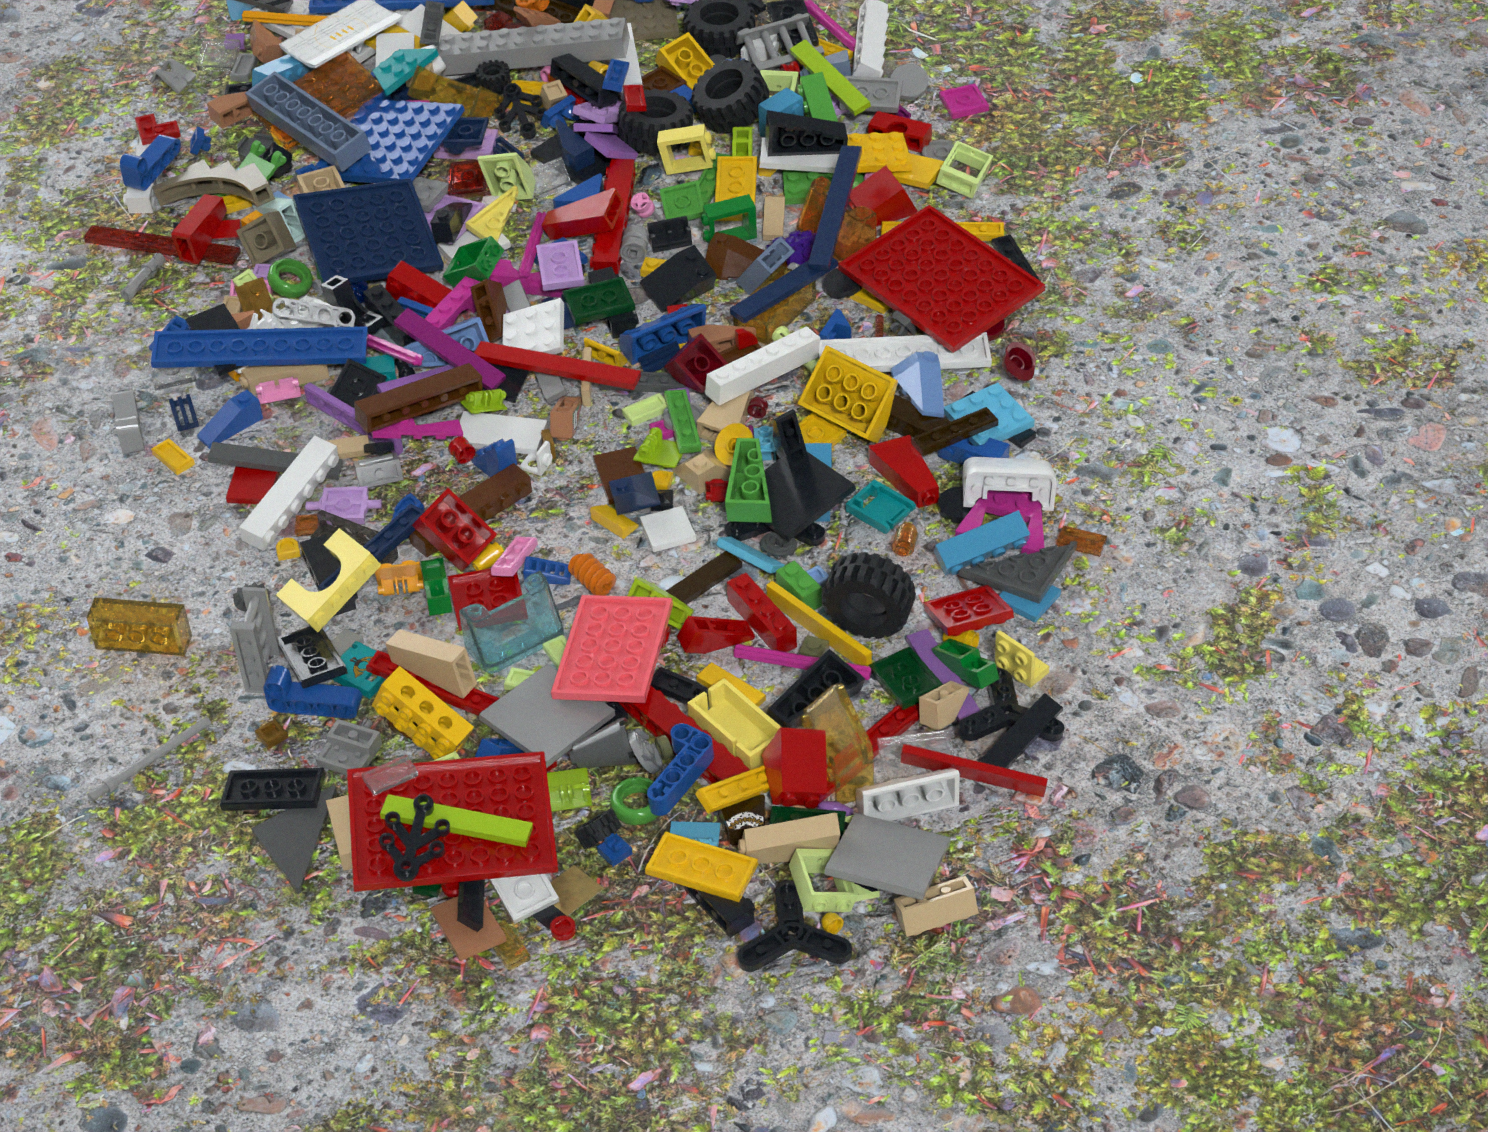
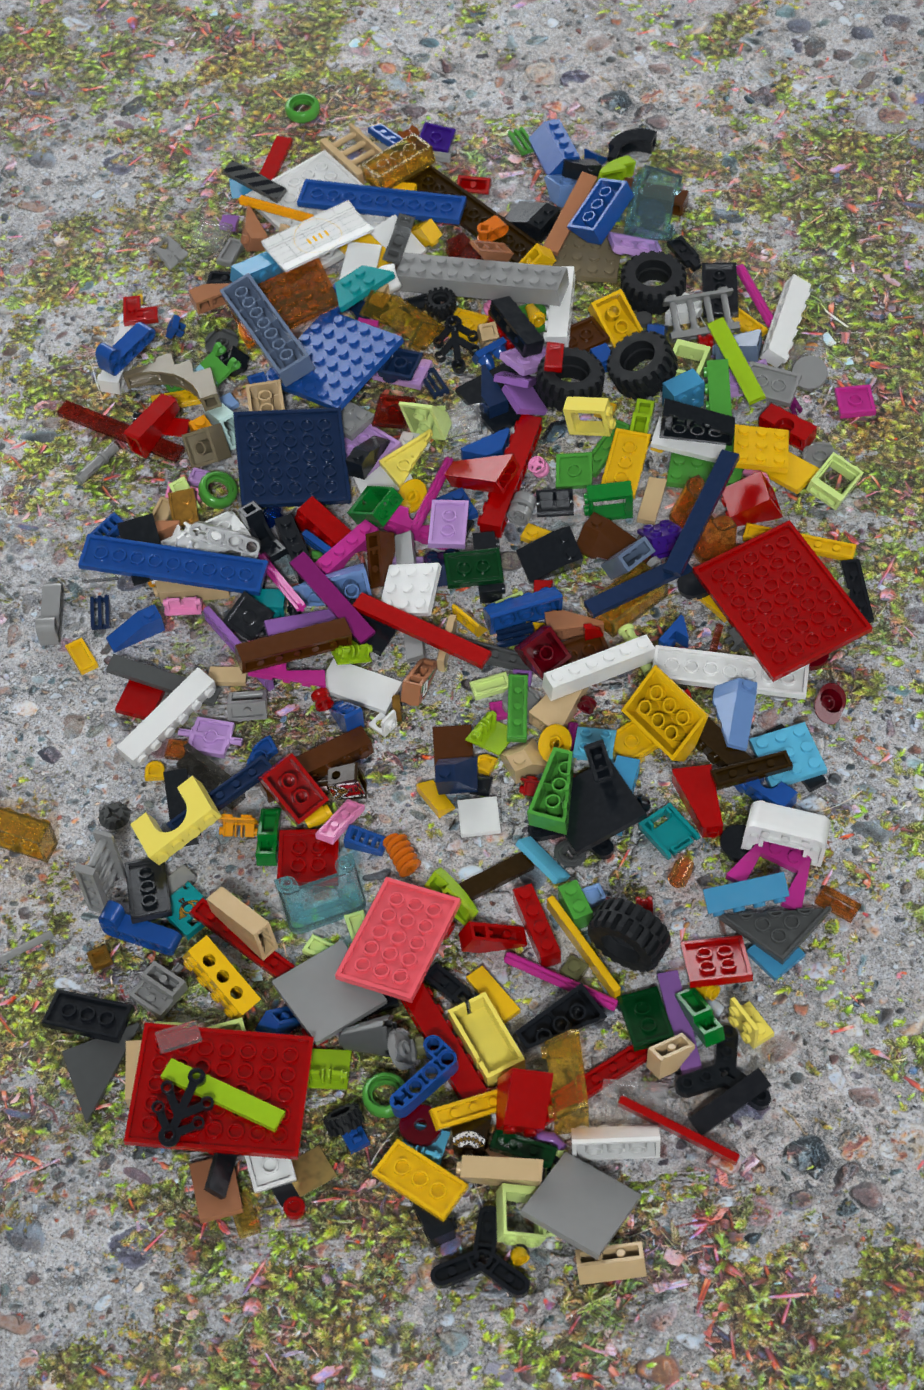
camera: 15 degrees right, 10 degrees up
black tile [363,441,394,456] -> none
blue tile [602,59,630,92] -> none
none -> dark brown torso [319,762,367,800]
none -> yellow dish [398,479,427,514]
none -> dark red tile [399,1104,442,1147]

